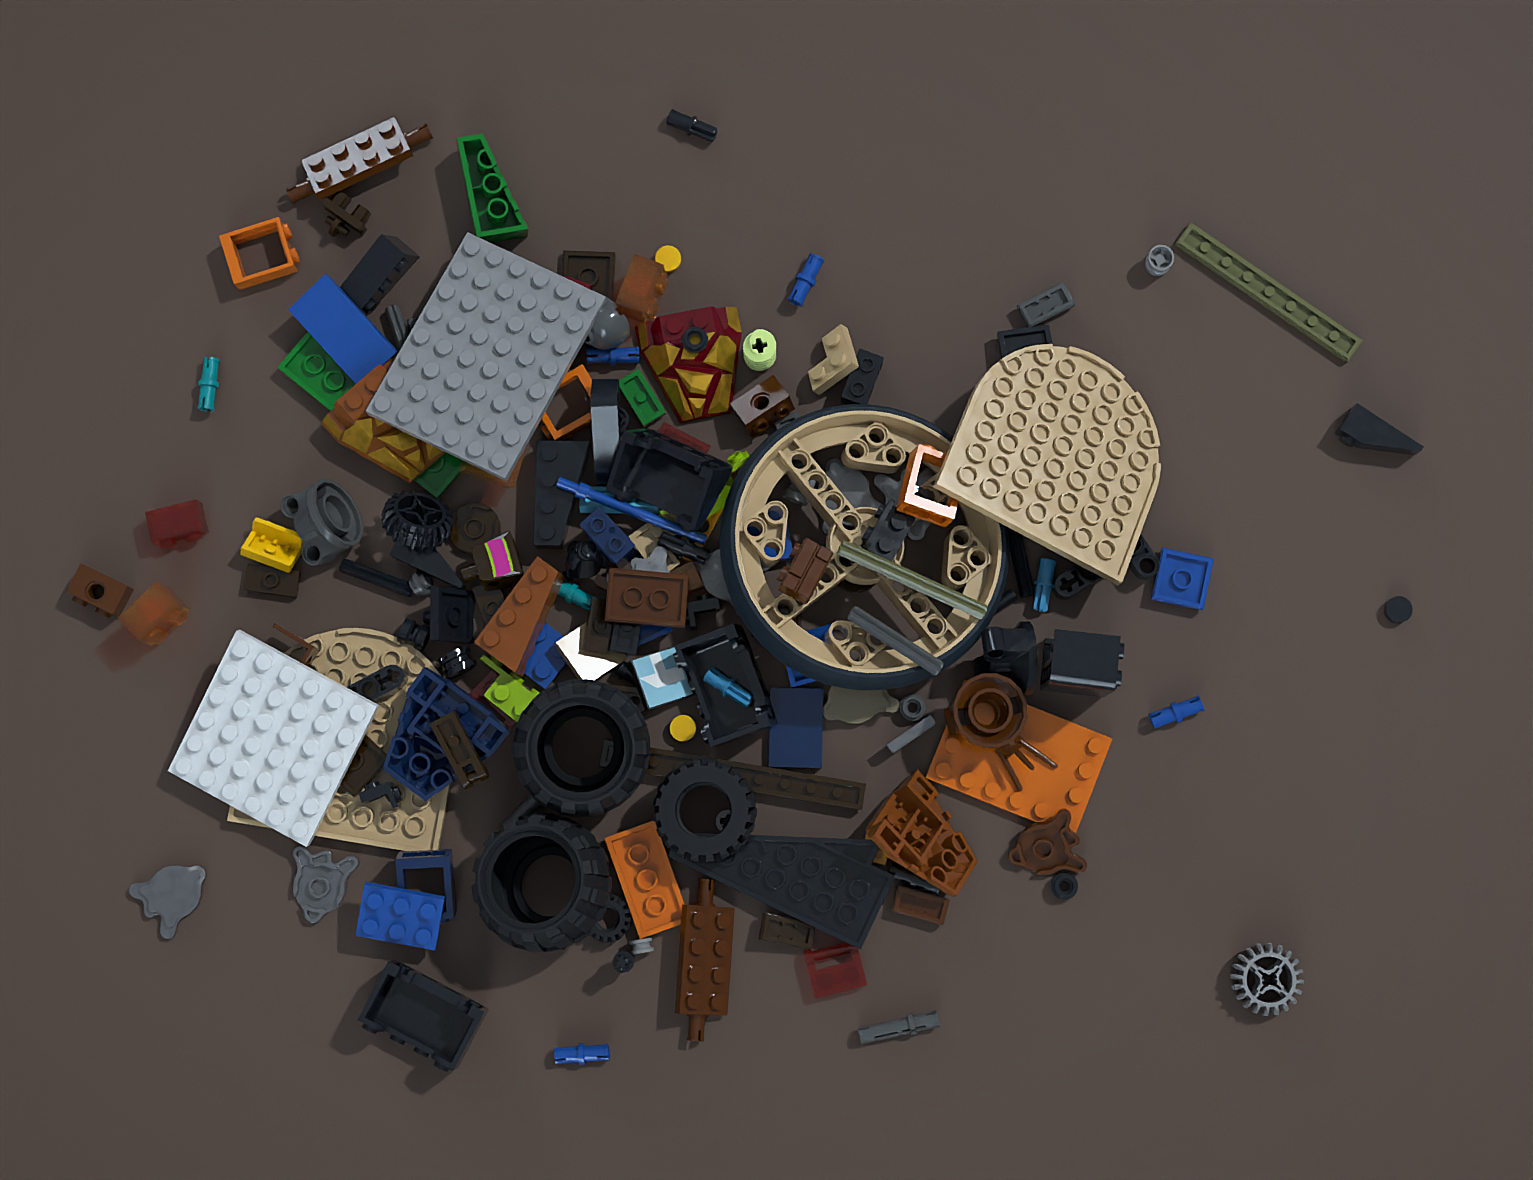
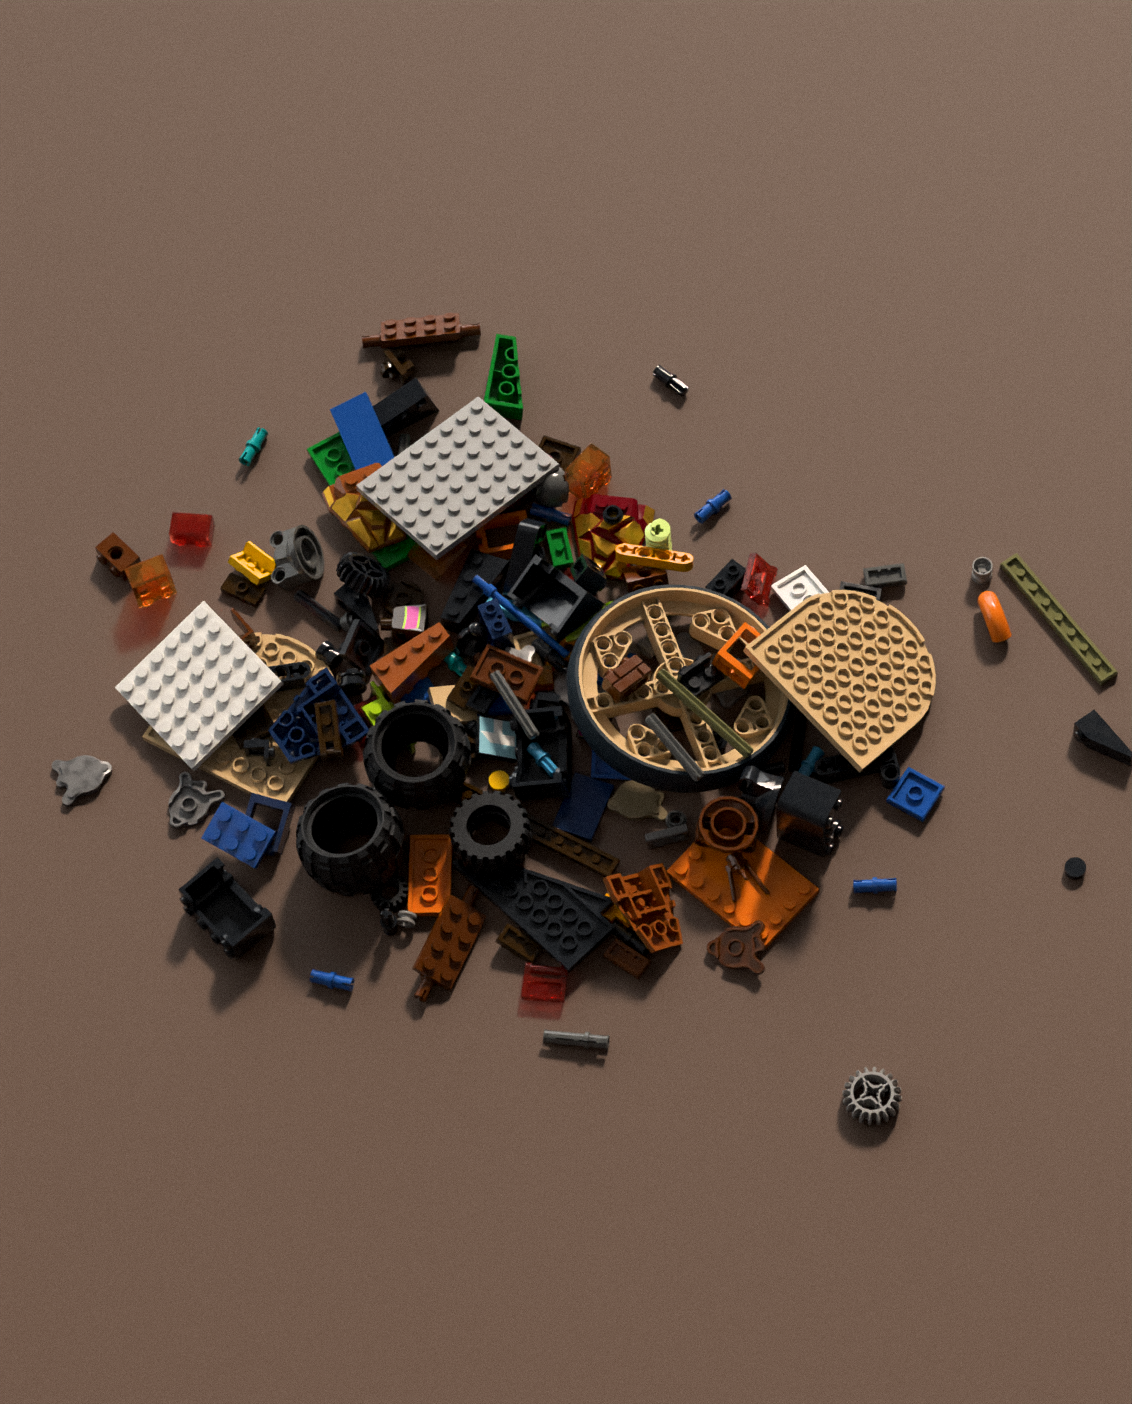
camera: 25 degrees right, 20 degrees down
orange window [219,217,300,290] -> none
yellow tile [655,245,681,273] -> none
tan plate [808,324,859,395] -> none
black plate [1051,873,1078,900] -> none
none -> dark grey axle [490,670,539,740]
none -> black brick [570,553,607,596]
none -> light orange beam [615,543,693,572]
none -> clear red plate [741,553,778,607]
none -> white plate [771,565,829,611]
none -> orange cylinder [977,591,1012,643]

